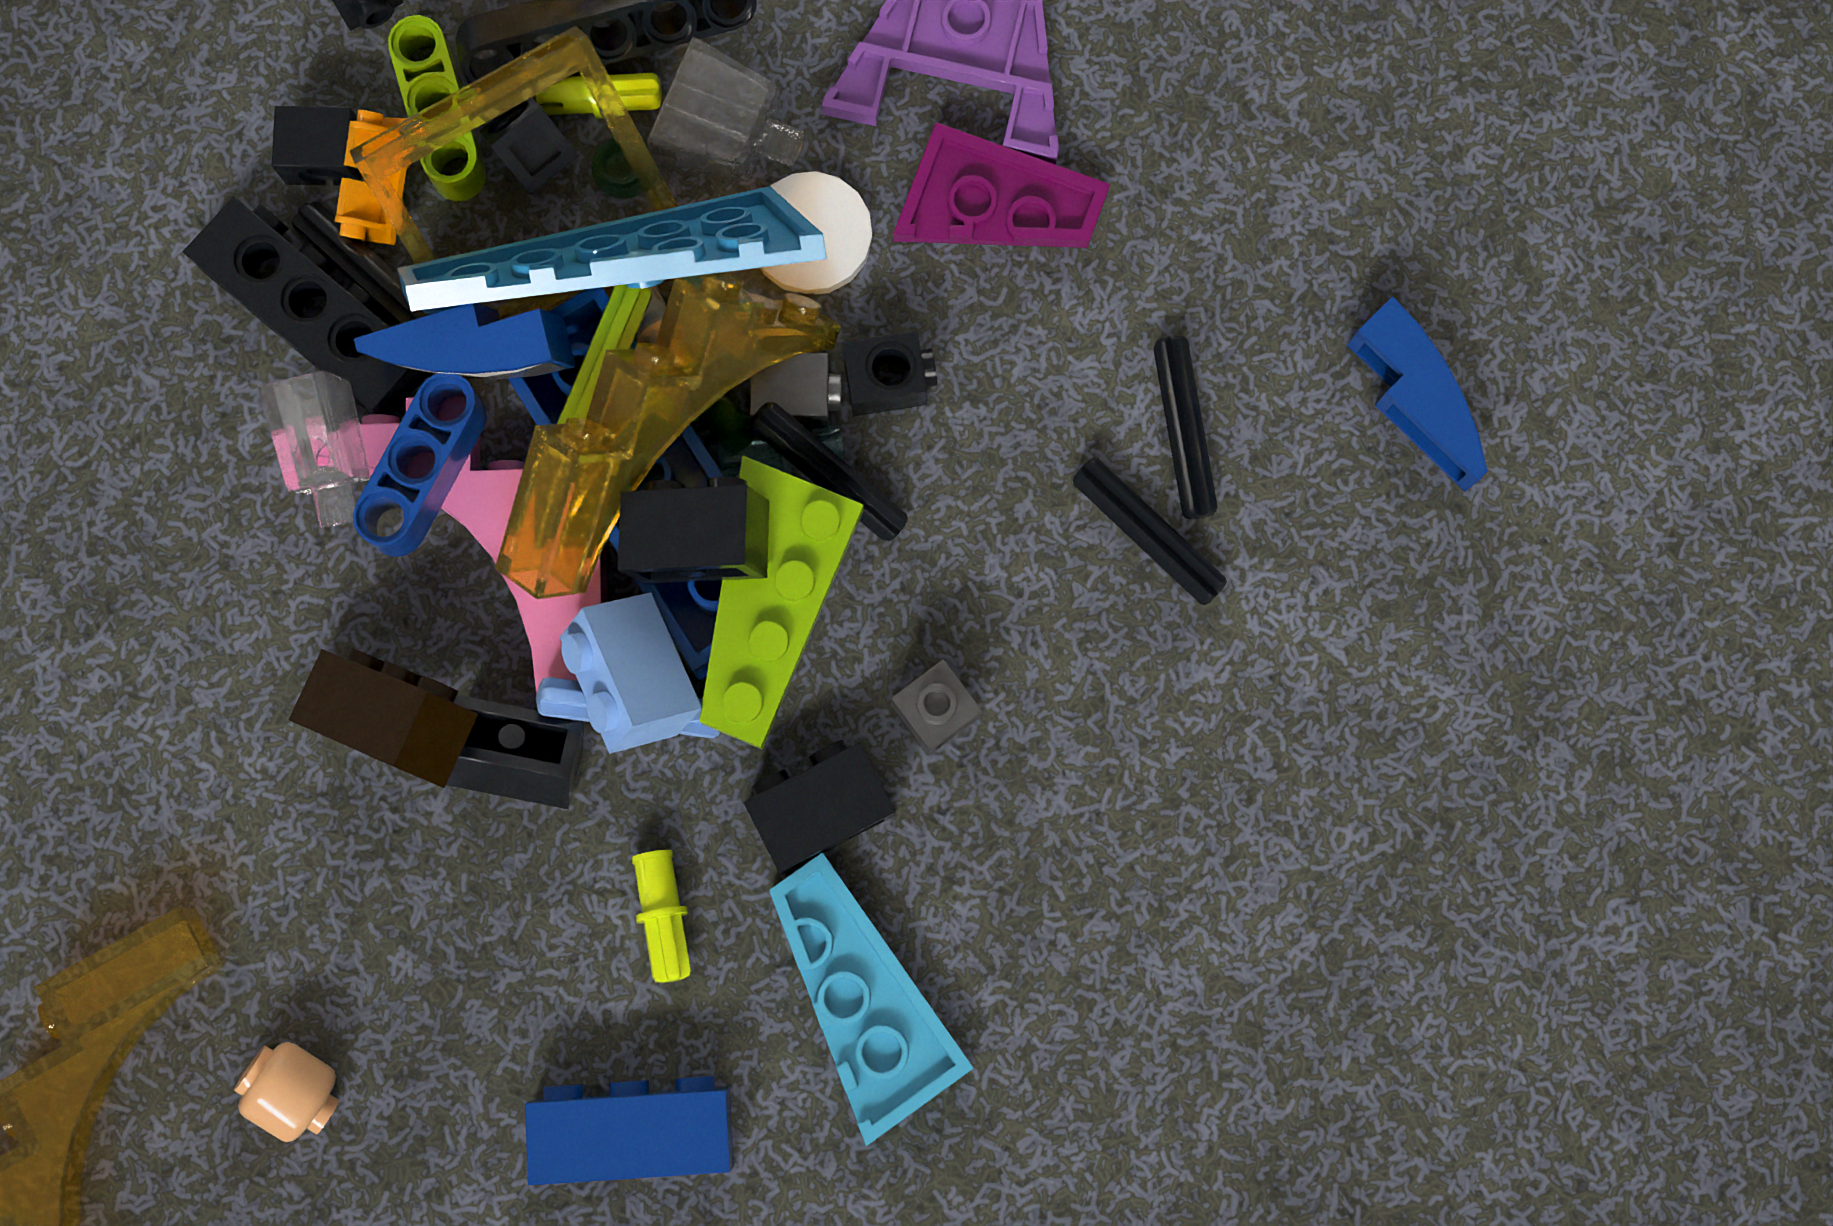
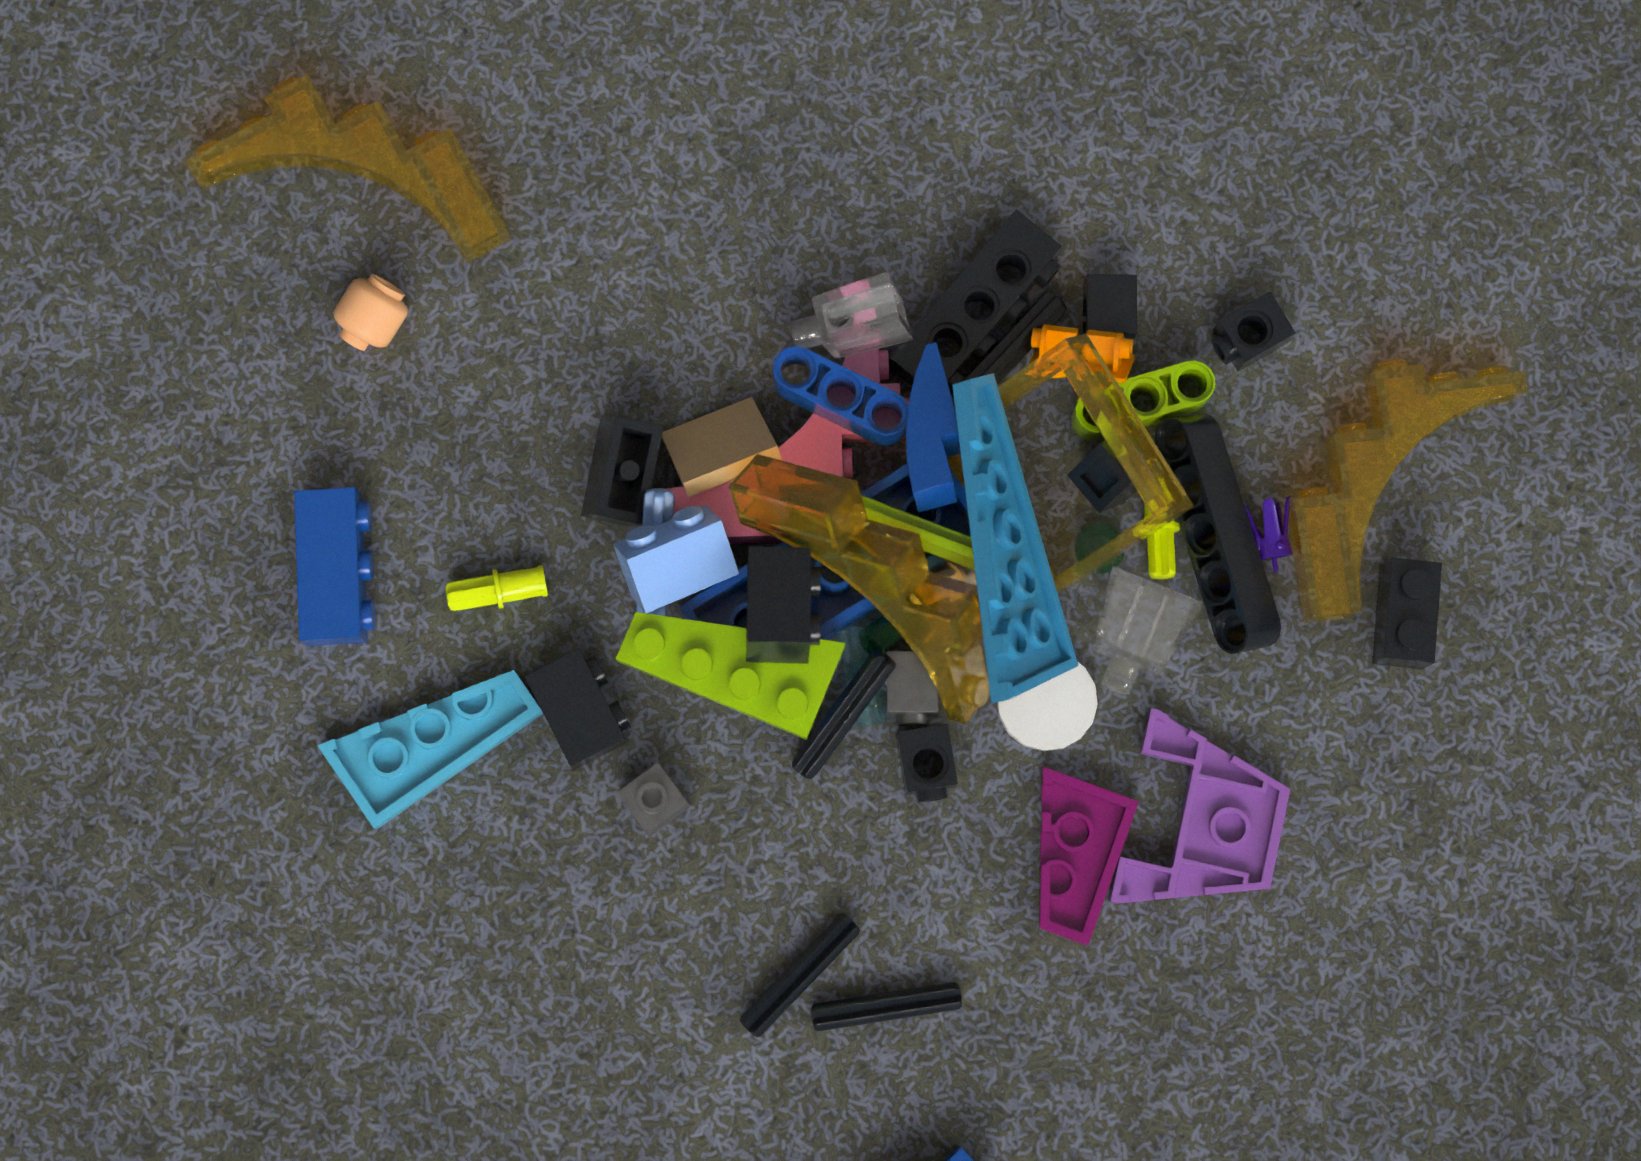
camera: 90 degrees right, 0 degrees up
dark brown brick [288,648,478,788] -> none
none -> tan tile [662,397,782,497]

